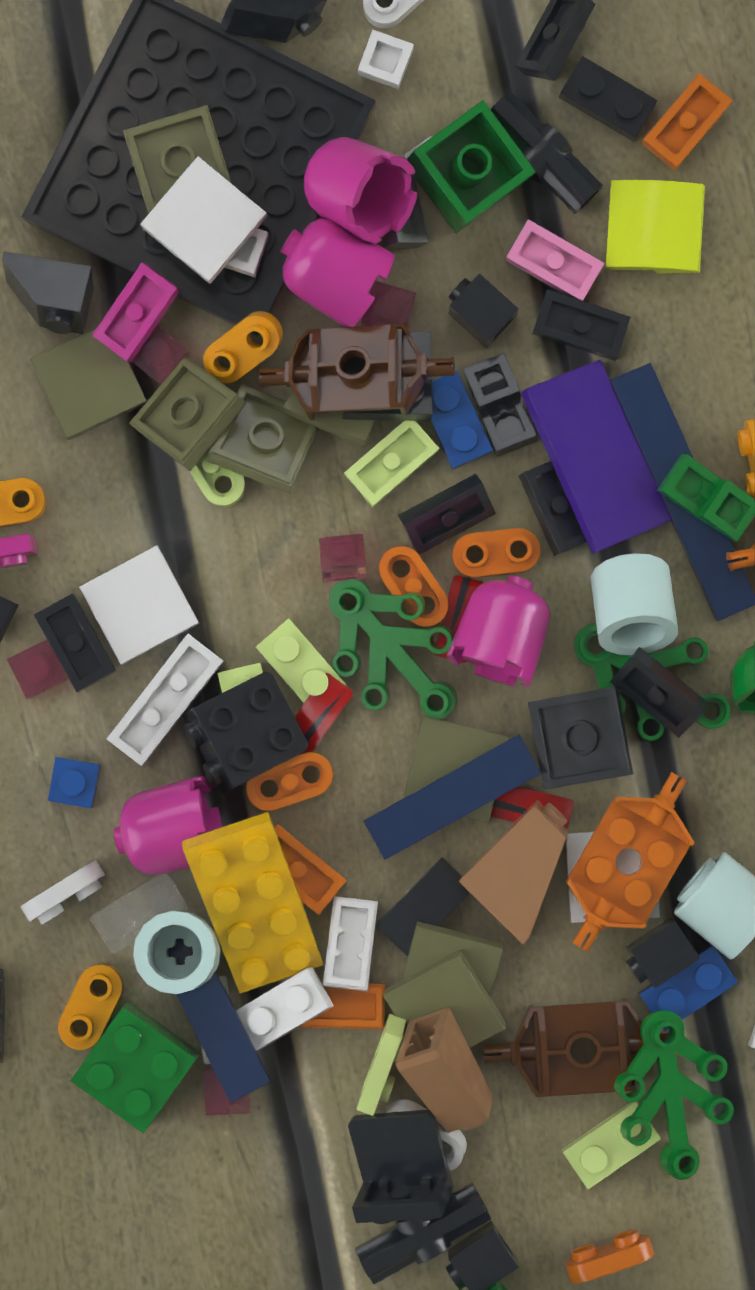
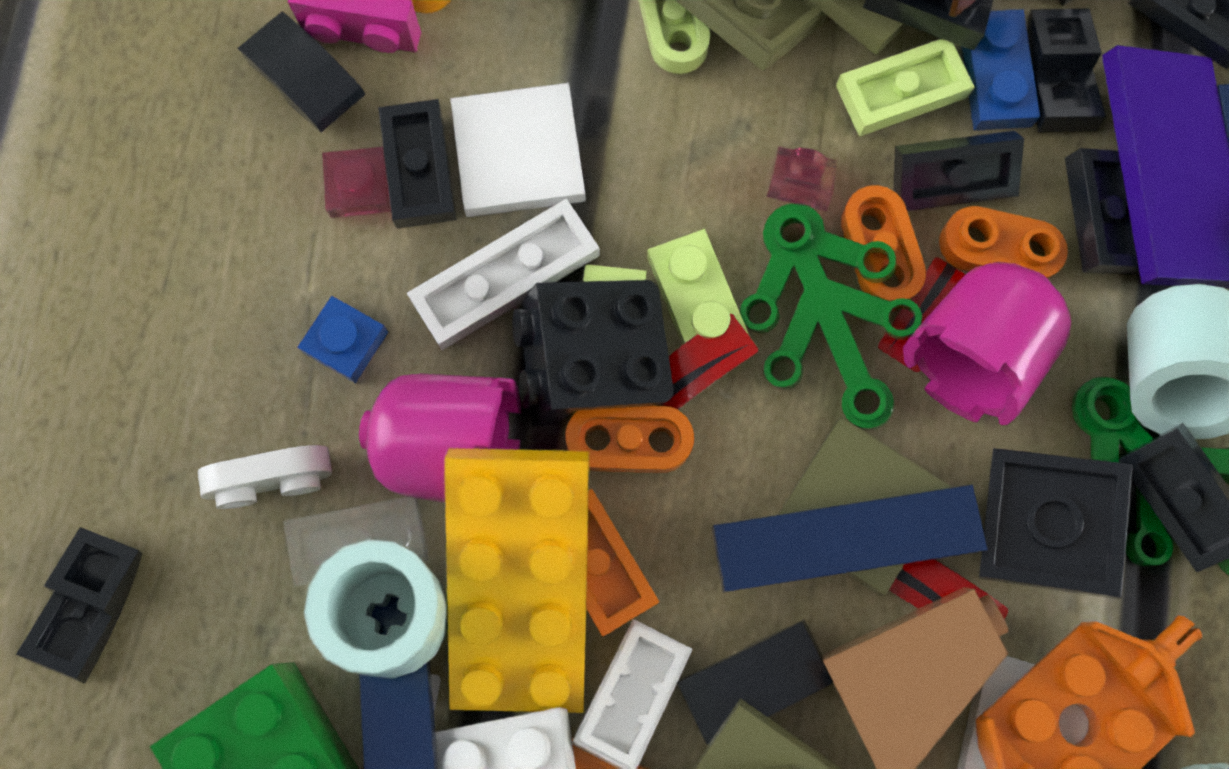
camera: 15 degrees right, 10 degrees down
light orange plate [58,963,124,1050] -> none

